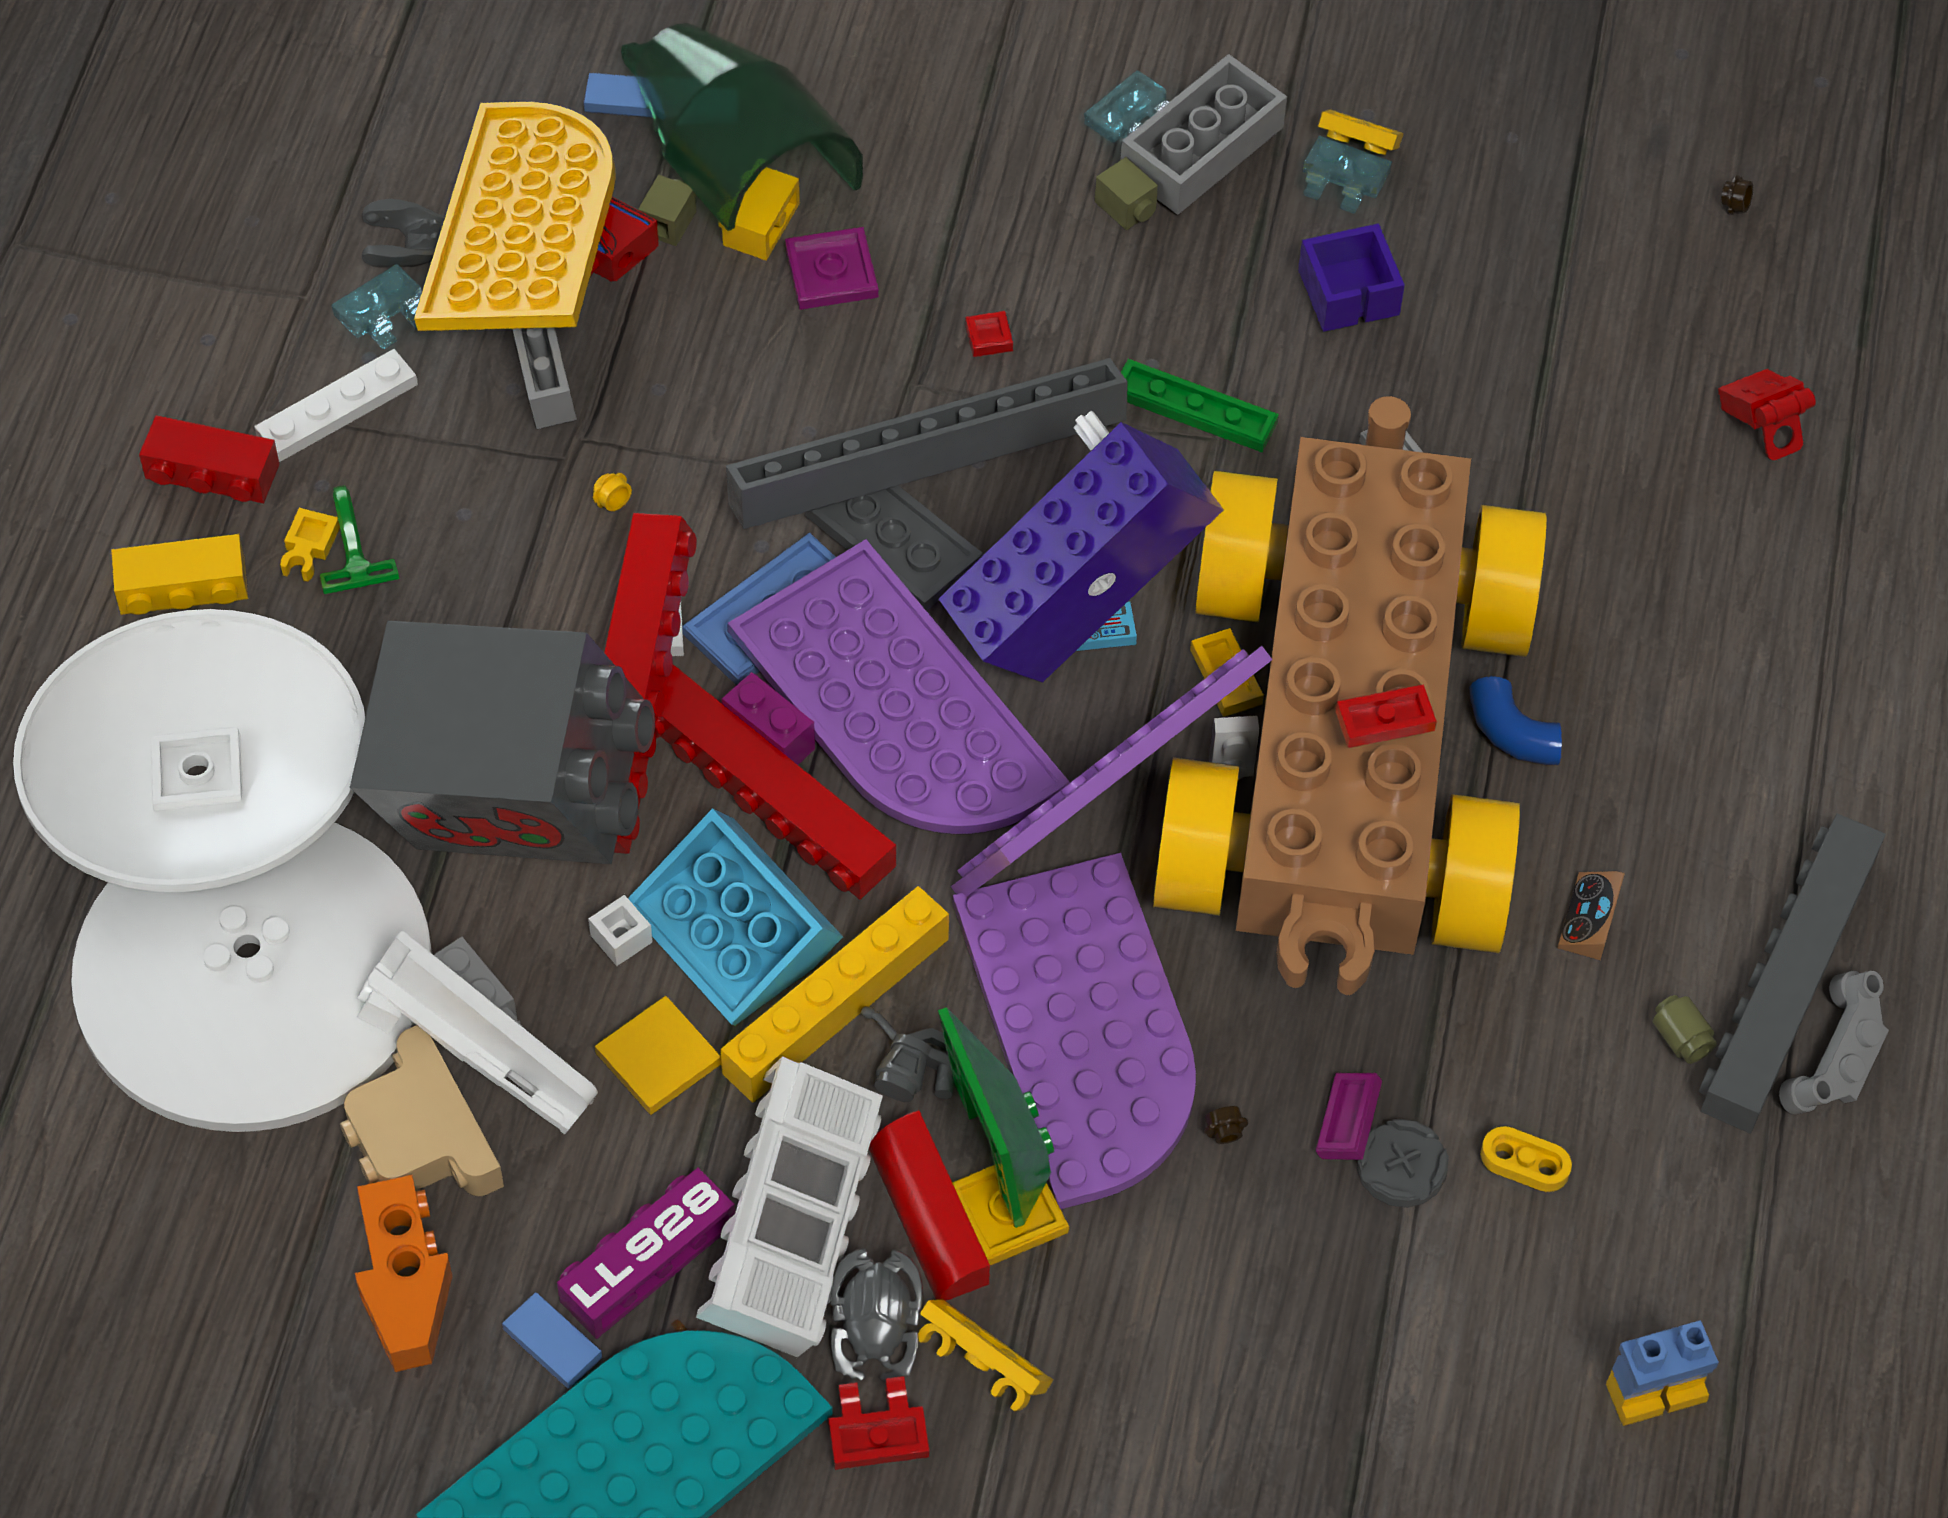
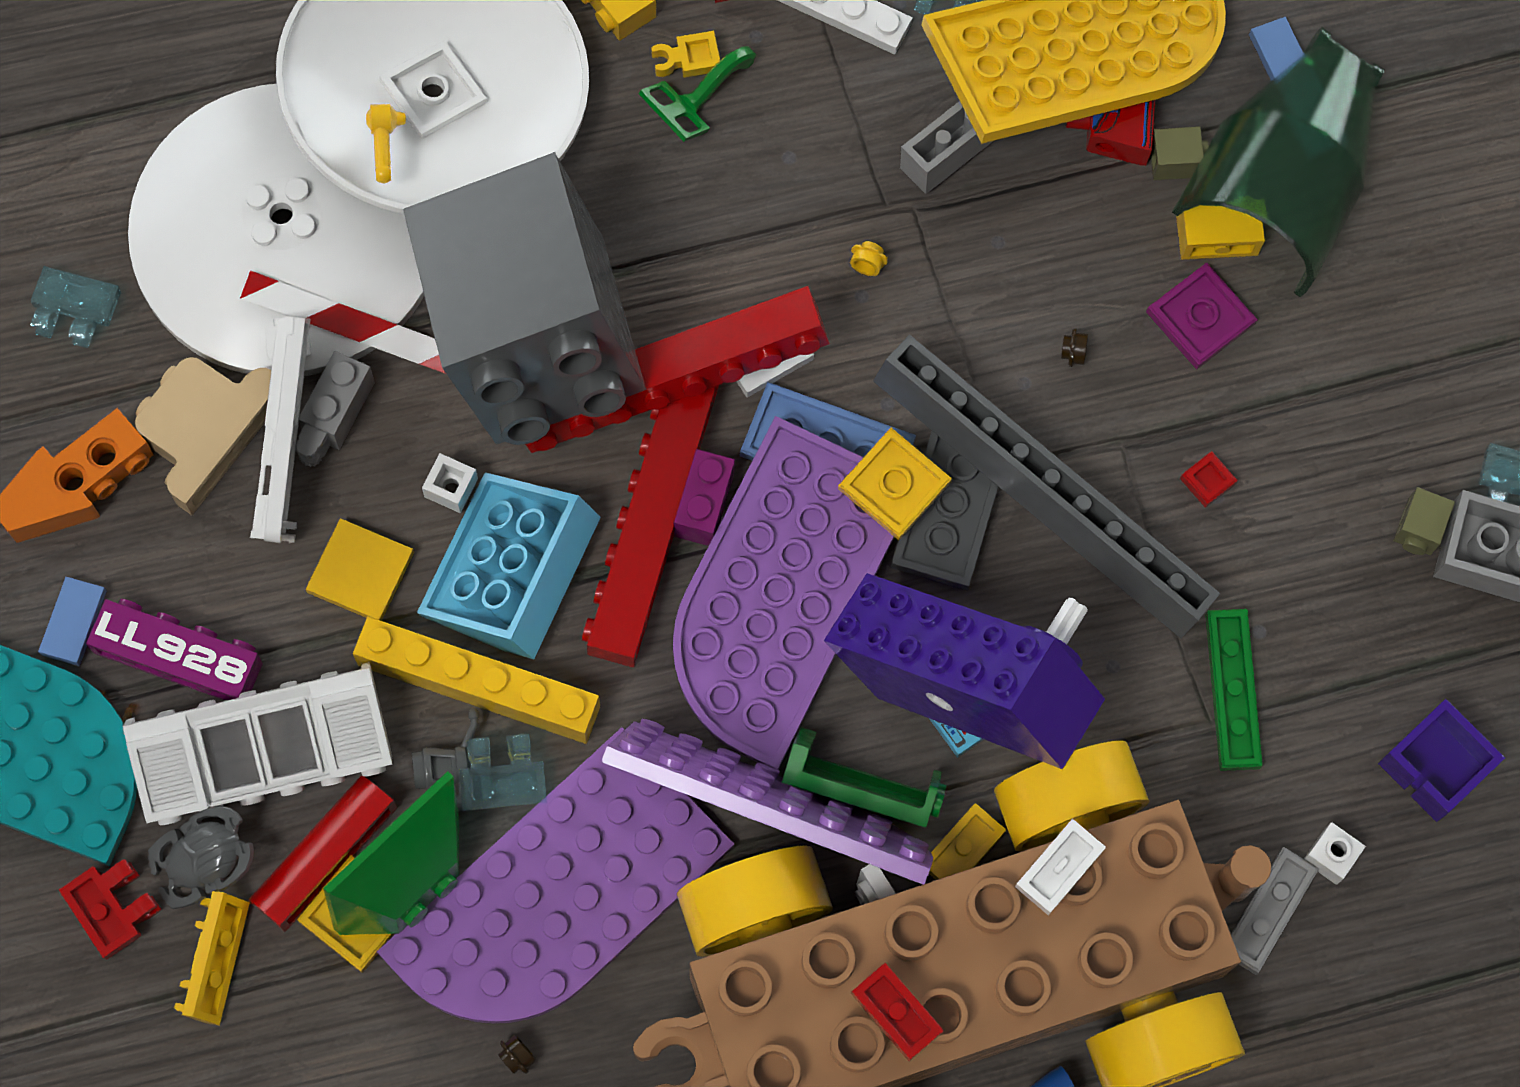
camera: 60 degrees right, 15 degrees up
none -> clear light blue plate [31,266,121,348]
none -> sticker [240,271,446,374]
none -> yellow piece [366,104,406,184]
none -> clear light blue plate [459,734,547,811]
none -> green panel [782,727,947,827]
none -> yellow tile [838,428,952,540]
none -> white plate [1015,819,1106,916]
none -> dark brown plate [1061,328,1088,367]
none -> white plate [1304,822,1366,885]

